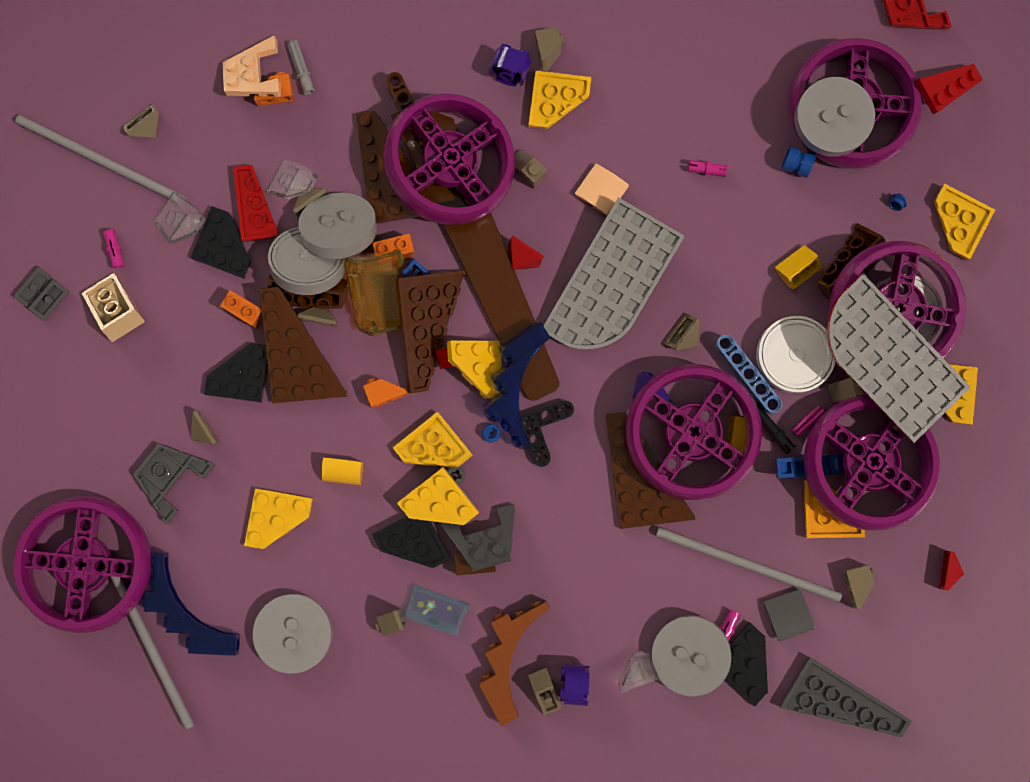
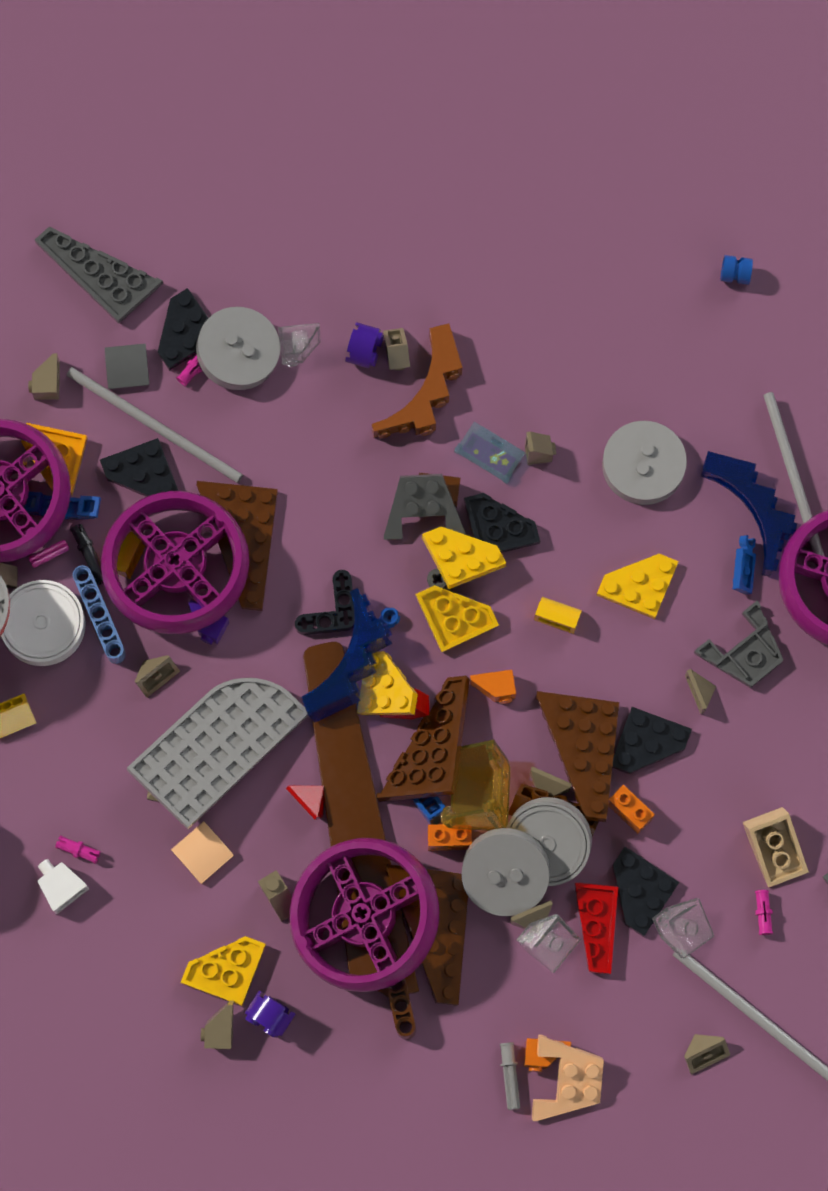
camera: 170 degrees left, 10 degrees down
none -> white torso [38,859,89,914]
none -> black plate [100,438,178,496]
none -> blue plate [733,535,756,595]

